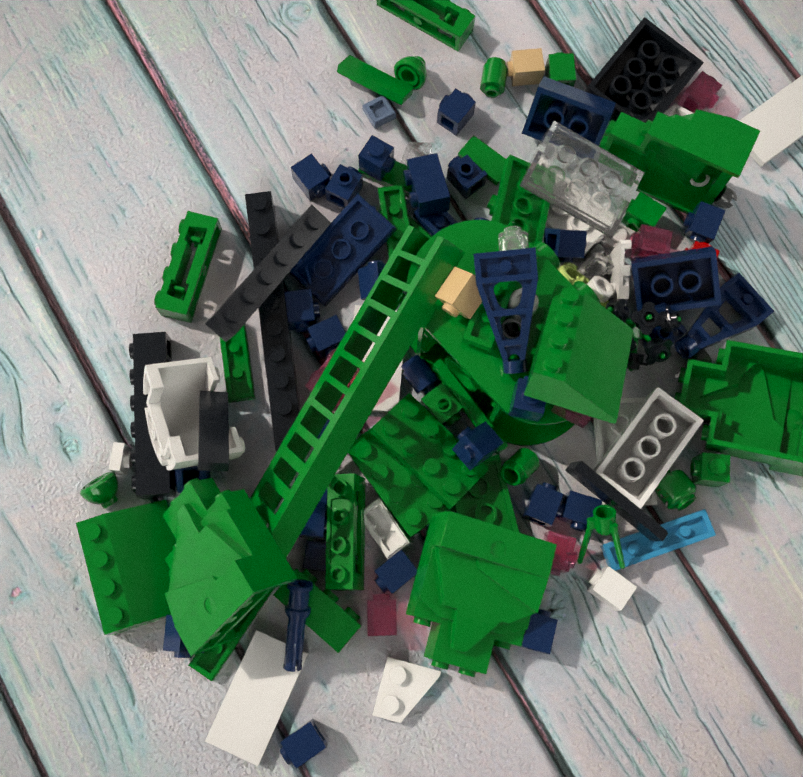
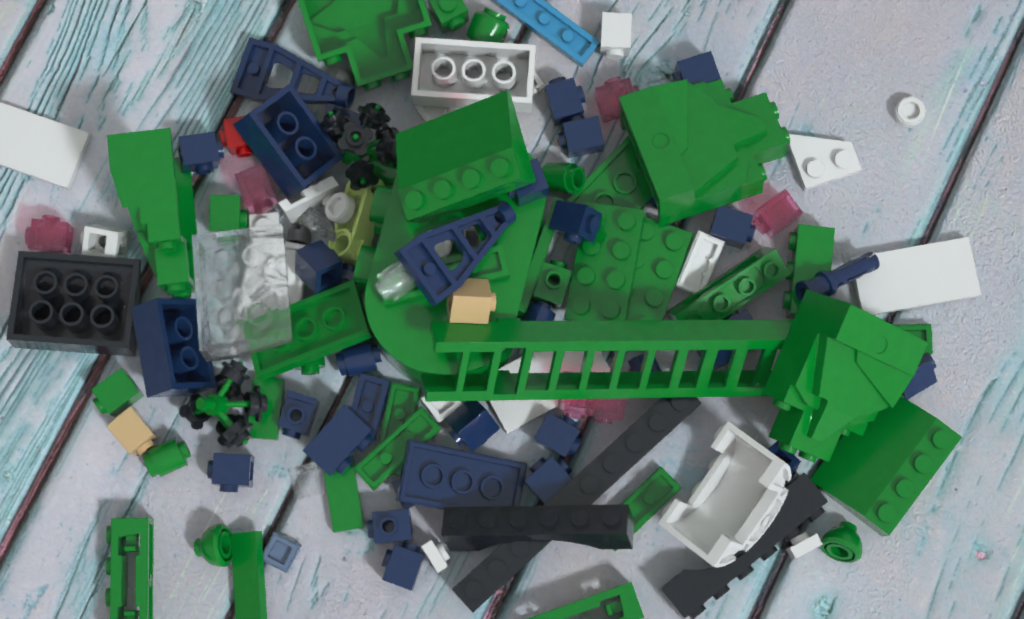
camera: 120 degrees left, 5 degrees up
black tile [198,391,229,471] -> none
dark blue brick [280,719,328,769] -> none
dark blue tile [302,540,326,572] -> none
dark blue brick [358,135,396,182] -> none
black tile [565,461,668,541] -> none
green plant [577,505,625,569] -> none
none -> black plant [179,359,268,448]
none -> white plate [421,540,450,574]

